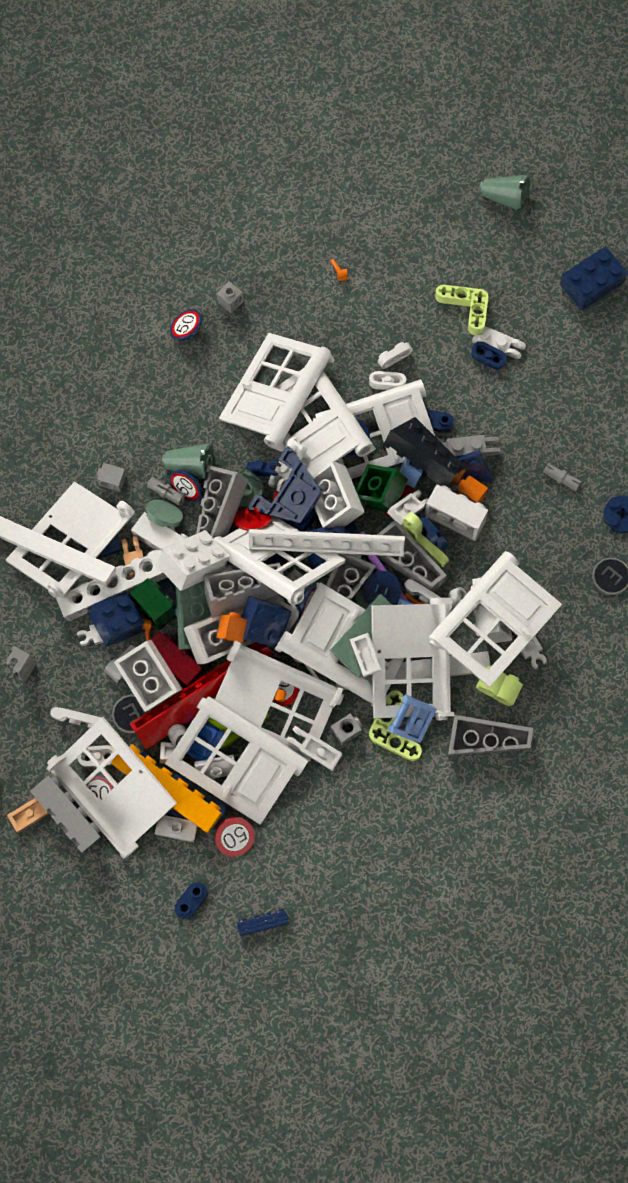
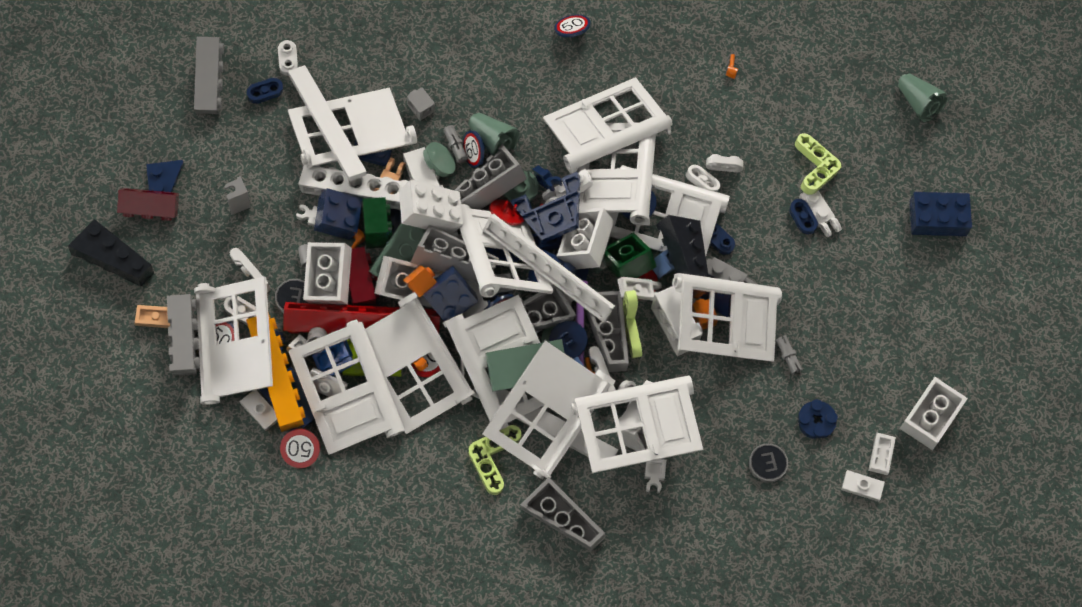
camera: 25 degrees right, 5 degrees down
dark blue plate [174,882,208,919] -> none
light grey brick [217,282,244,314] -> none
dark blue piece [237,909,289,936] -> none
white hinge [286,726,342,771] -> none
light grey brick [331,713,362,746] -> none
white plate [350,633,382,677] -> none
medium blue plate [388,695,437,743] -> none
dark blue plate [420,515,449,550] -> none
yellowish green brick [475,665,523,706] -> none
none -> white door [672,273,782,362]

